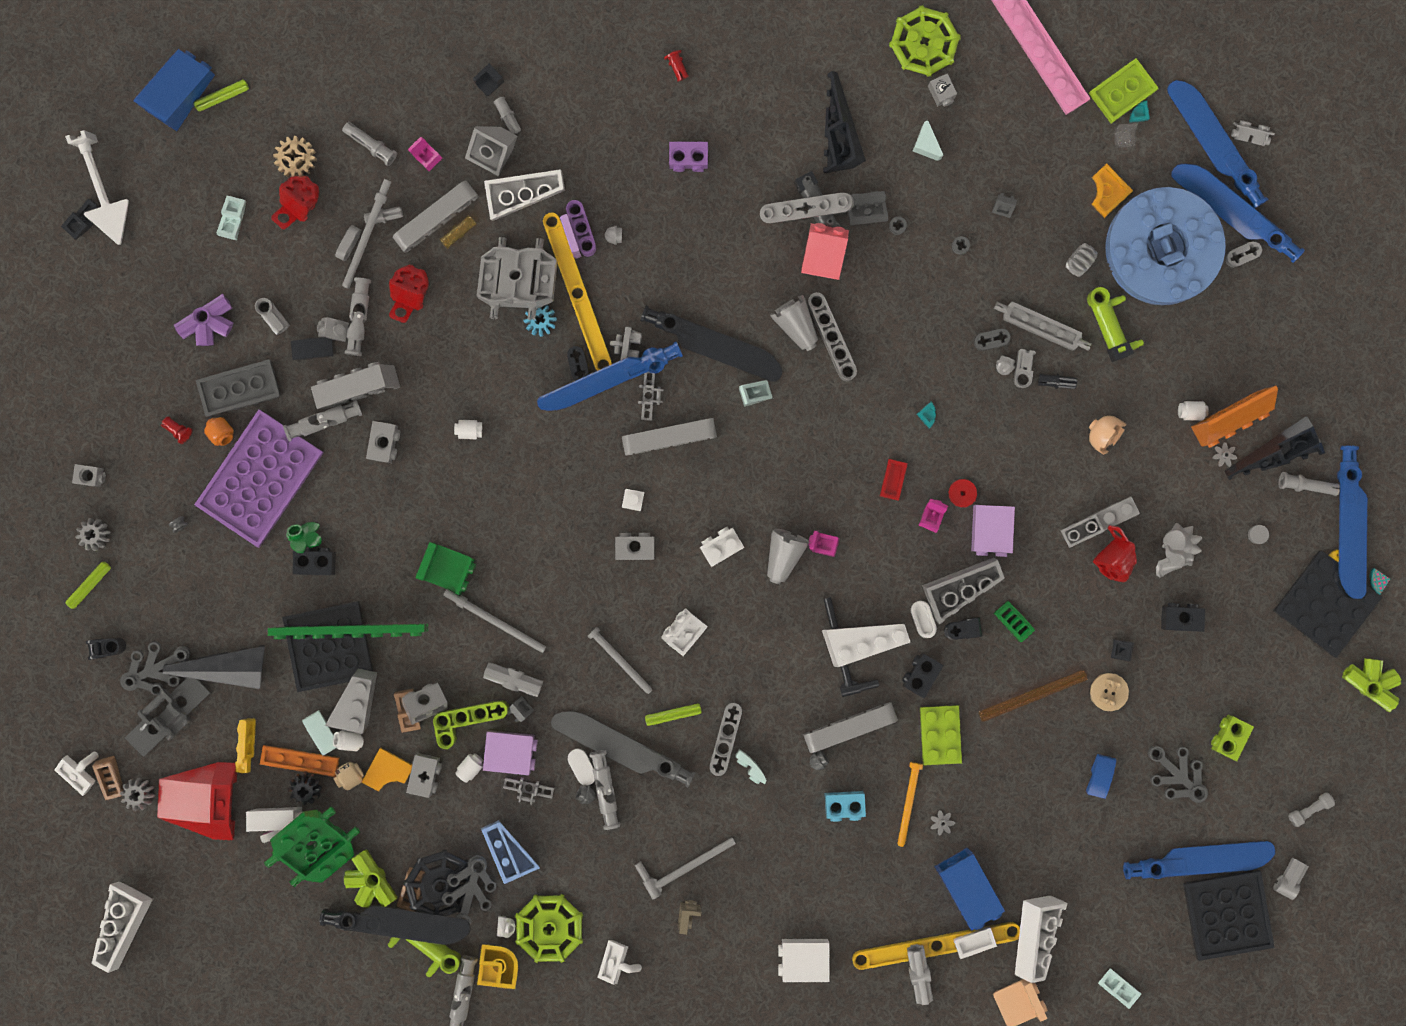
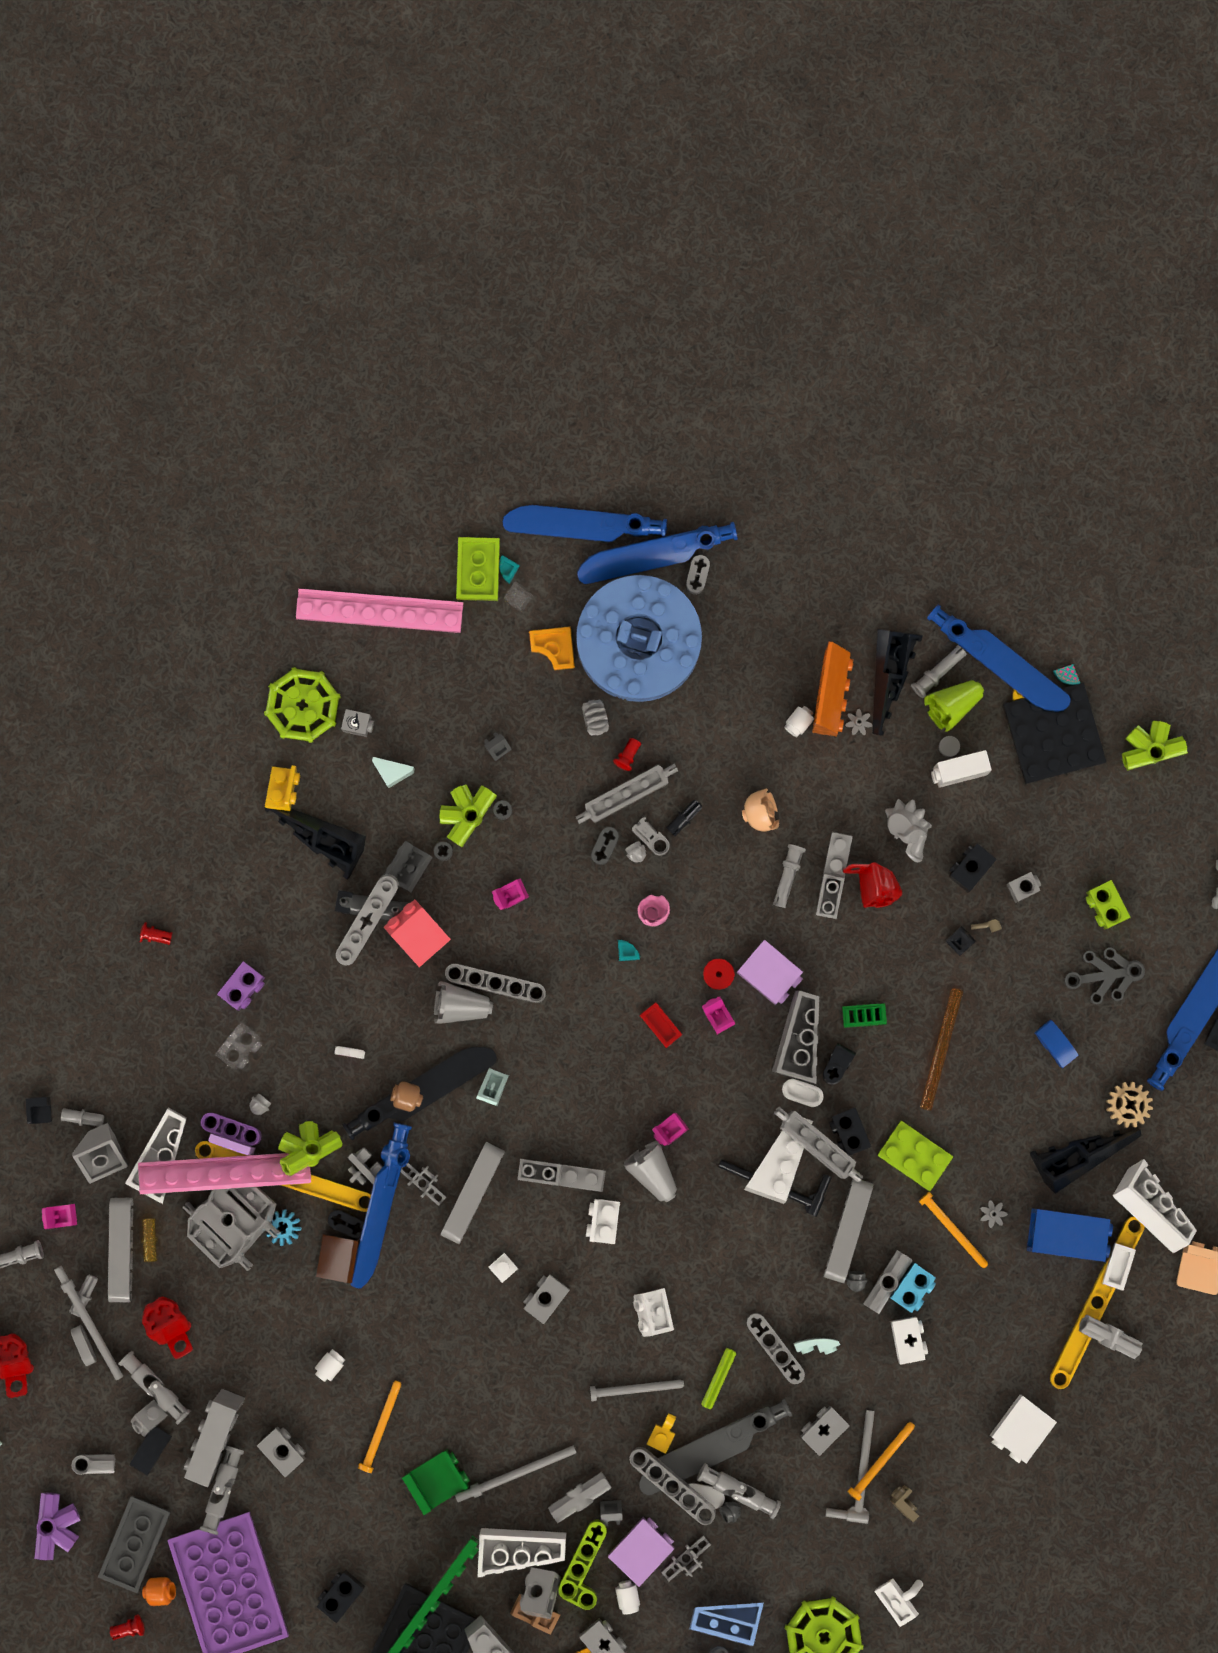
camera: 45 degrees left, 5 degrees down
green plate [286,522,322,553] -> none
lime piece [1087,287,1144,362] -> none
tan plate [1090,673,1129,711] -> none
light grey hinge [1231,120,1275,146] -> none
none -> bright pink plate [138,1152,311,1194]
none -> clear brick [215,1021,263,1071]
none -> yellow bracket [265,765,300,811]
none -> lime piece [278,1121,342,1176]
none -> reddish brown tile [316,1235,359,1283]
none -> white tile [335,1046,365,1059]
none -> light orange bar [358,1380,401,1473]
none -> medium nougat head [390,1081,423,1112]
none -> lime piece [439,785,497,847]
none -> white wedge [478,1528,566,1577]
none -> dark pink bracket [492,878,529,910]
none -> light grey slope [517,1159,606,1192]
none -> red pin [613,738,641,771]
none -> light grey beam [629,1447,716,1525]
none -> bright pink hair [638,895,670,926]
none -> yellow plate [647,1413,676,1454]
none -> light grey pin [773,844,806,908]
none -> light grey plate [774,1107,863,1183]
none -> light grey brick [801,1406,850,1456]
none -> light orange bar [847,1422,915,1501]
none -> light grey piece [863,1250,912,1314]
none -> white brick [890,1316,928,1365]
none -> lime cone [924,680,984,732]
none -> white brick [931,750,992,788]
none -> dark tan hand [971,919,1002,933]
none -> light grey brick [1006,872,1041,903]
none -> black wedge [1030,1127,1141,1194]
none -> tan gear [1106,1082,1153,1128]

